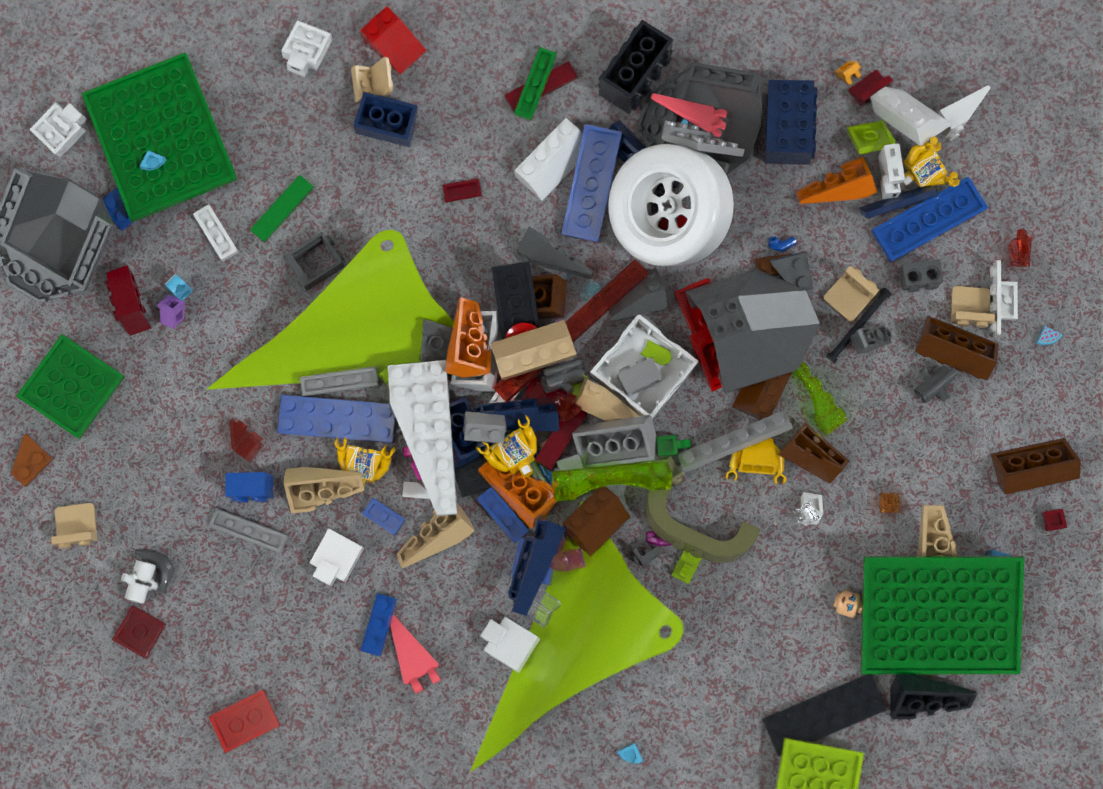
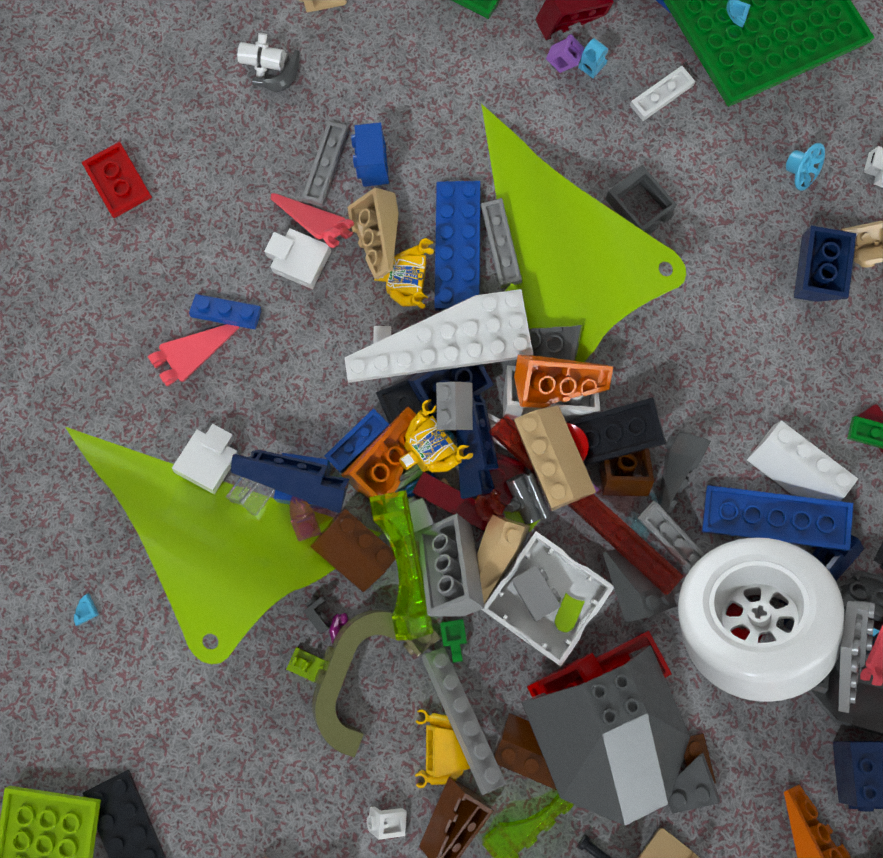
camera: 90 degrees right, 0 degrees up
dark red tile [112,605,167,659] -> none
clear red slope [229,419,264,463] -> none
green tile [250,175,314,243] -> none
blue plate [362,498,406,535] -> none
tan wedge [396,501,475,568] -> none
dark red tile [442,178,482,203] -> none
blue arm [768,236,797,252] -> none
clear panel [773,501,820,534] -> none
none -> coral flag [270,193,354,248]
none -> light grey tile [638,501,705,572]
none -> medium azure wheel [786,143,825,191]

